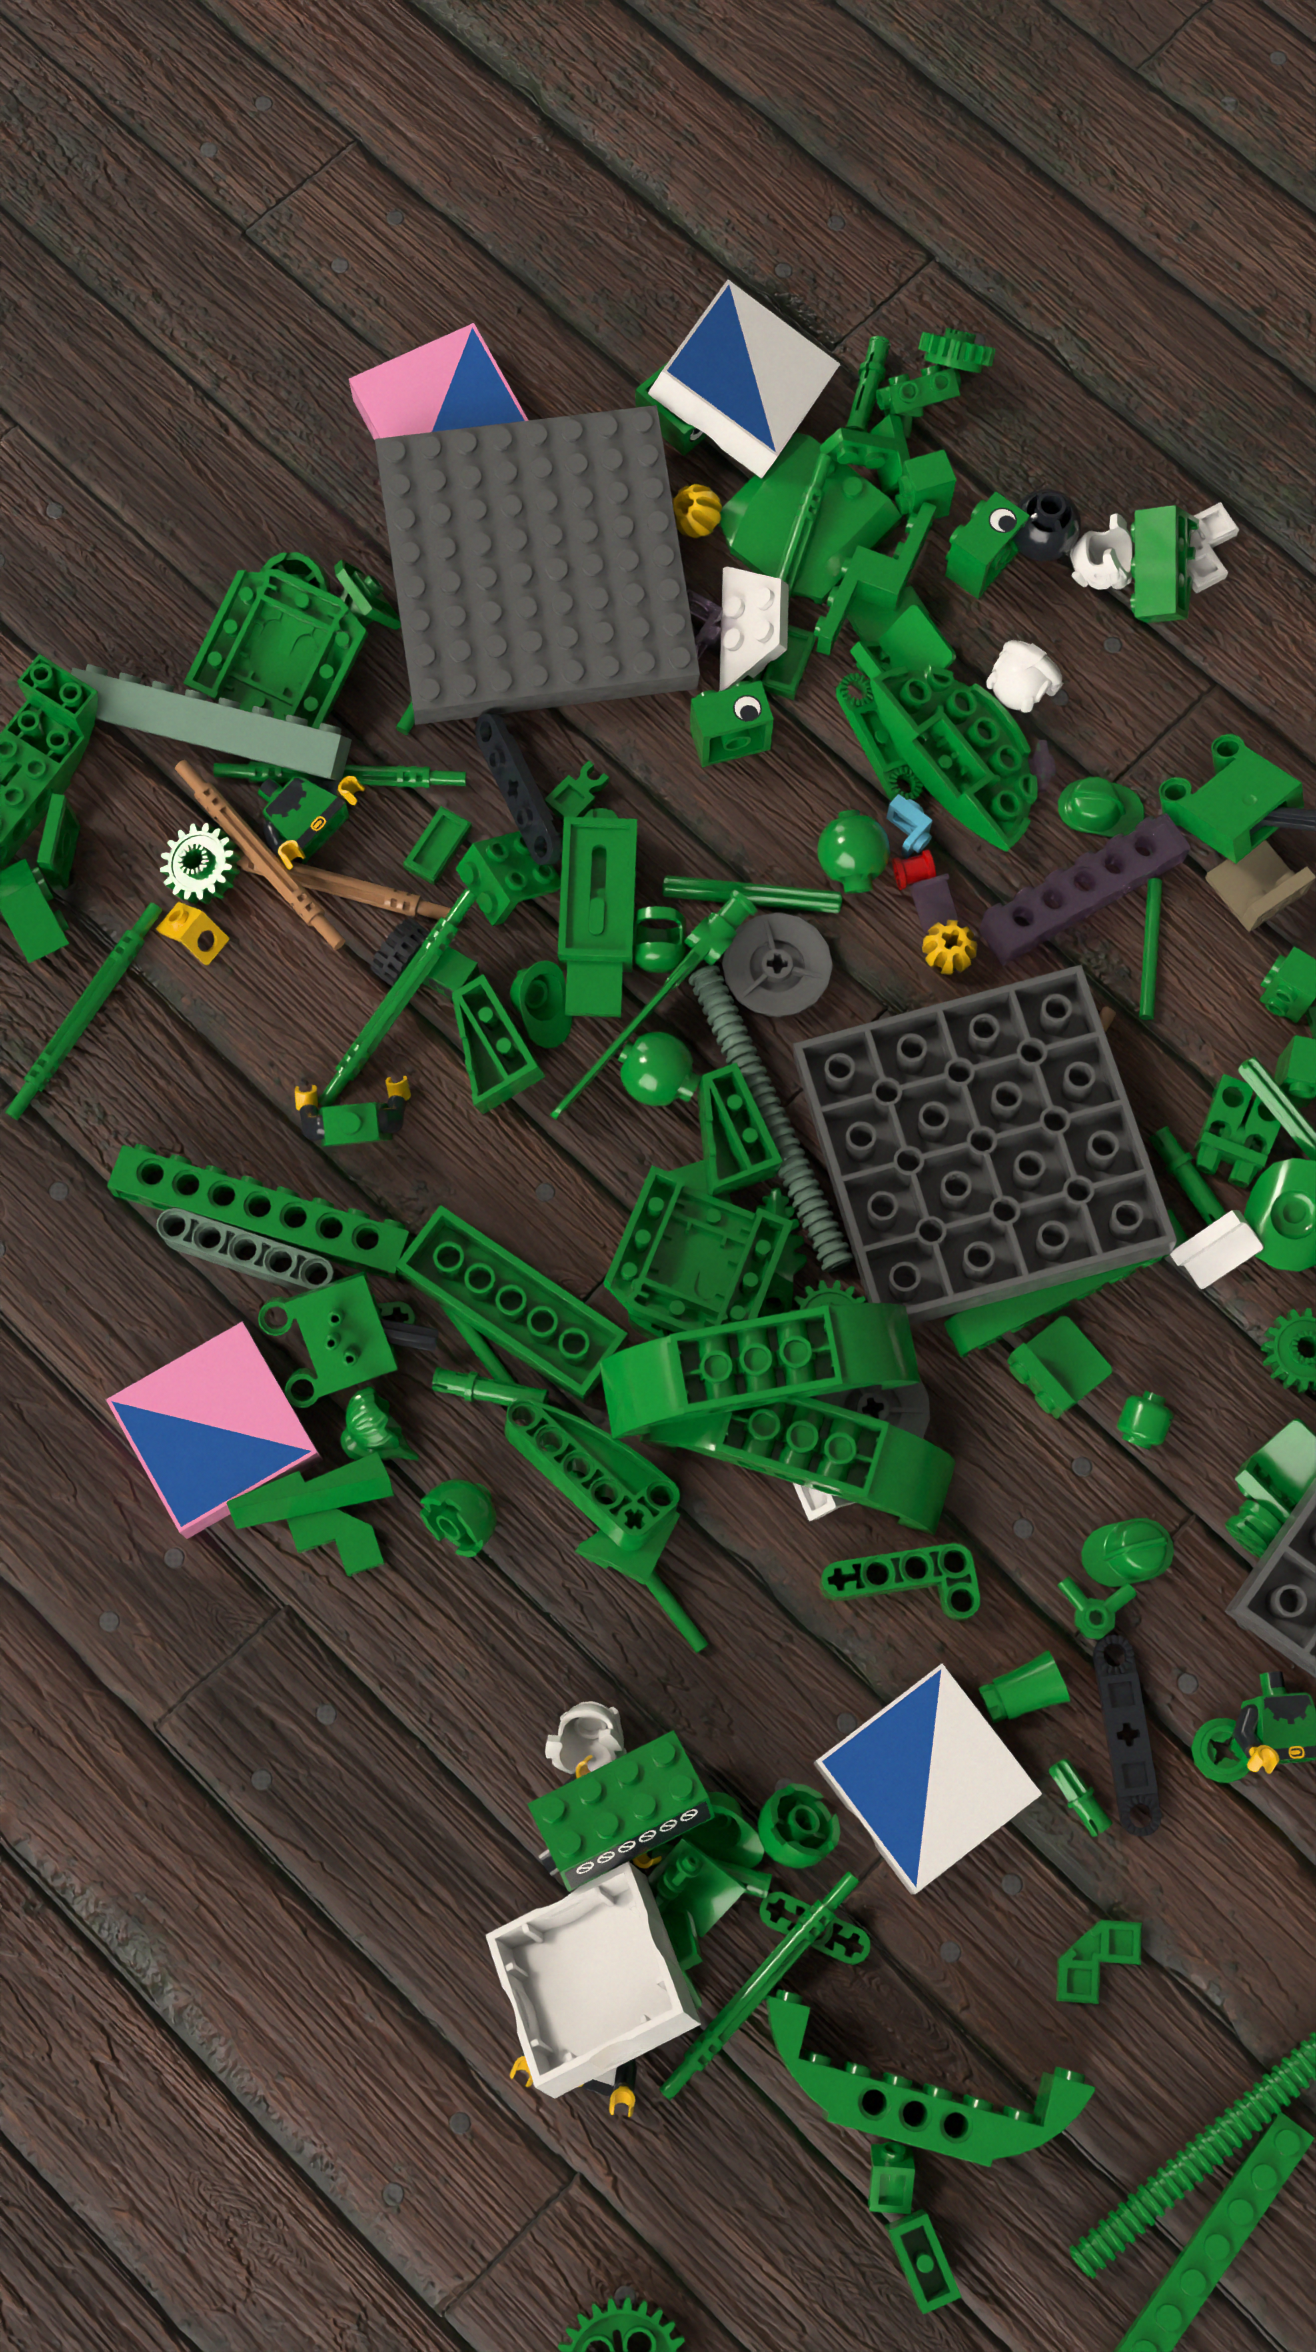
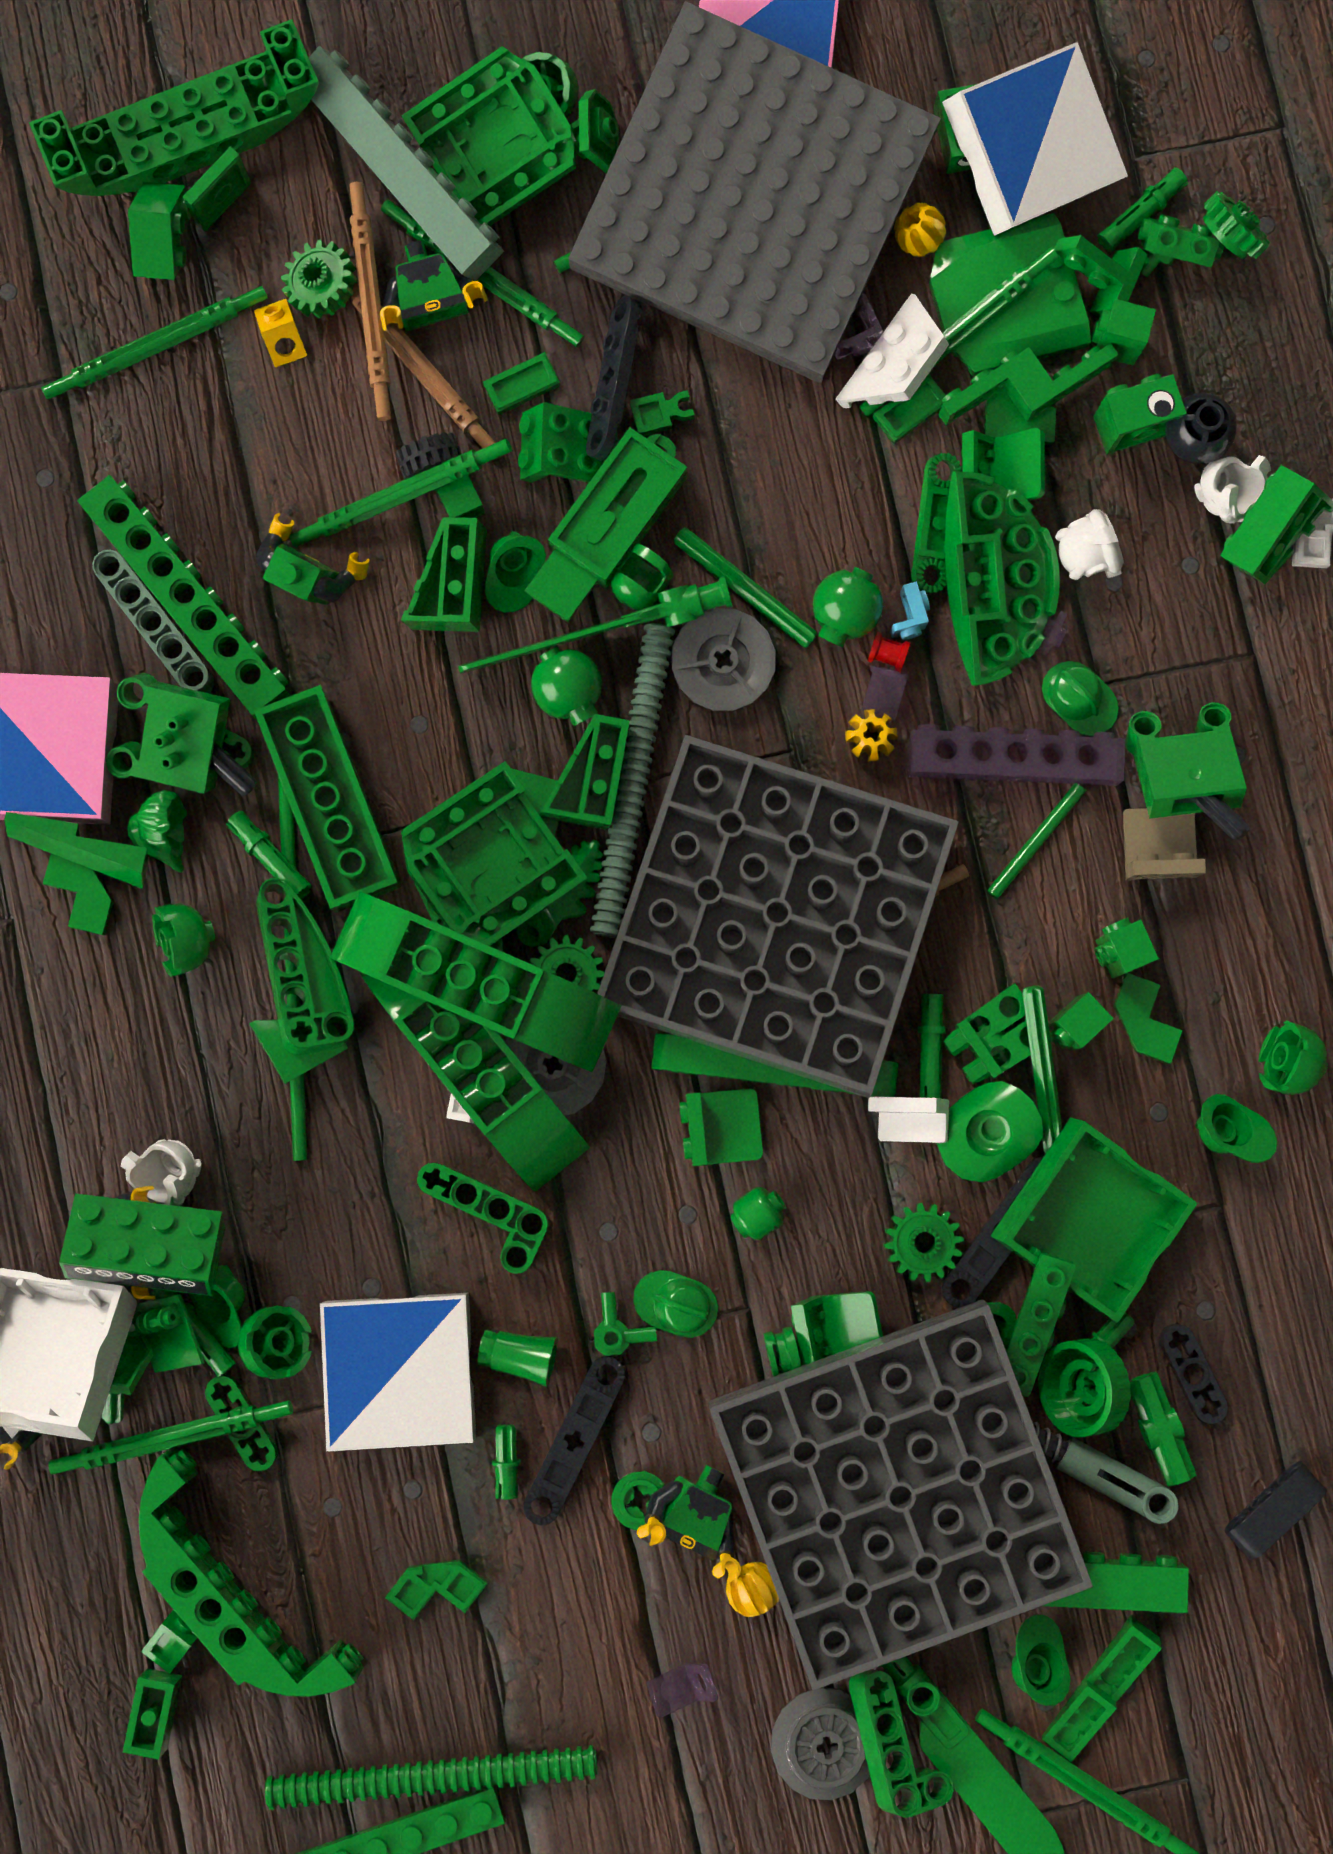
camera: 30 degrees right, 10 degrees up
green brick [690,680,774,768] -> none

